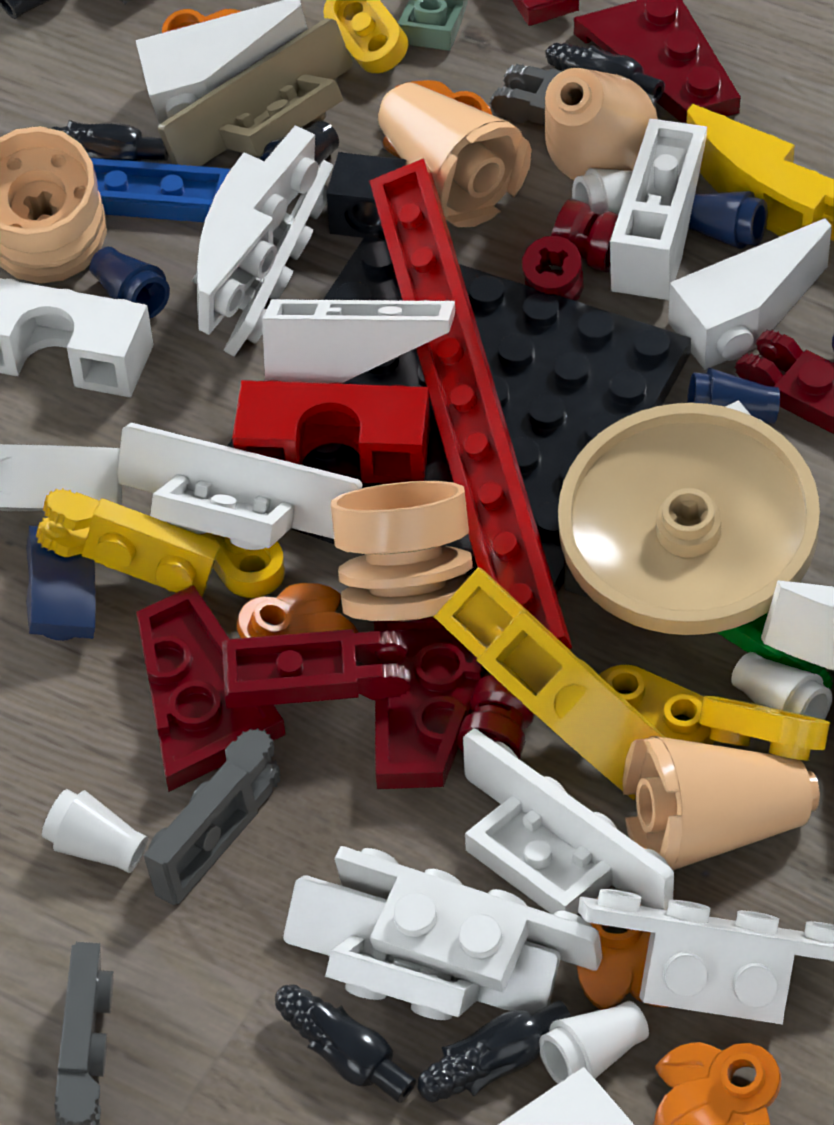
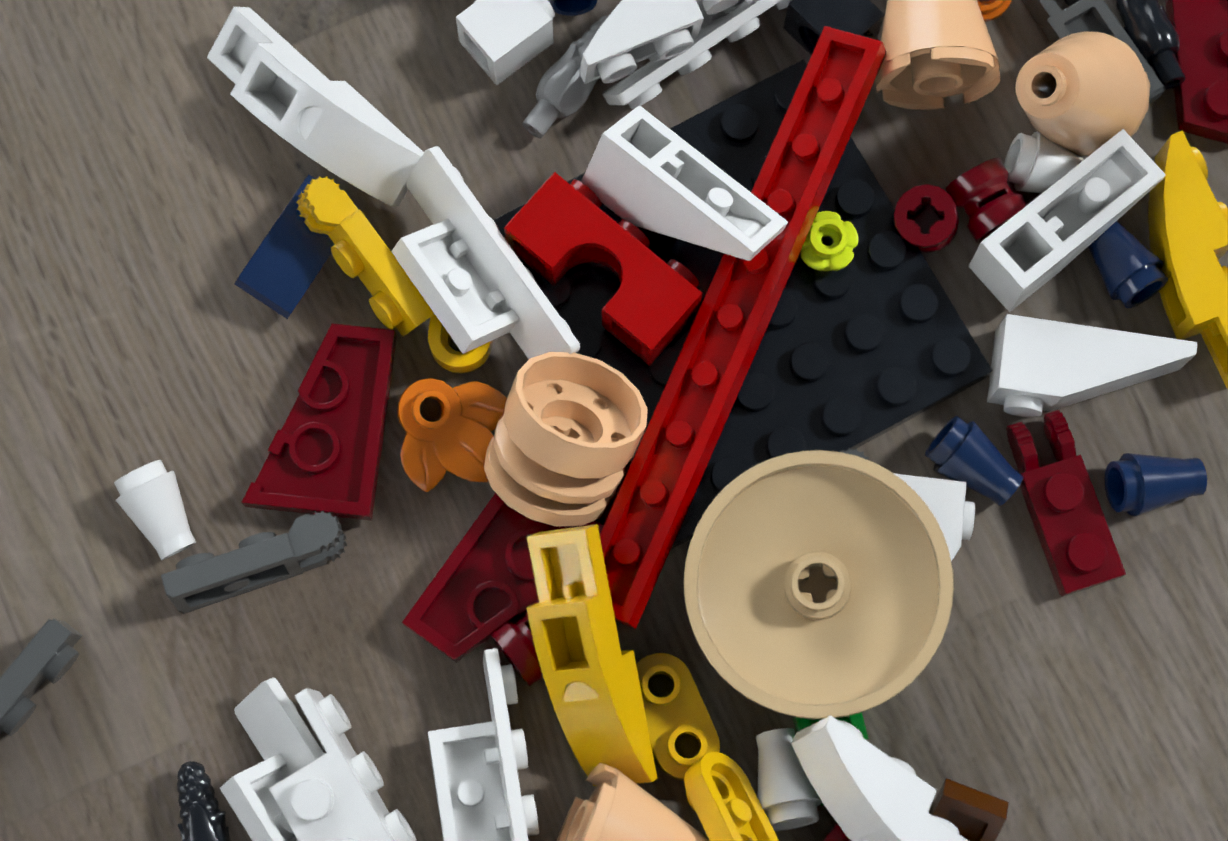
camera: 30 degrees right, 25 degrees up
dark red hinge [222,629,411,709] -> none
none -> light grey piece [522,16,608,138]
none -> neon yellow plate [800,211,859,271]

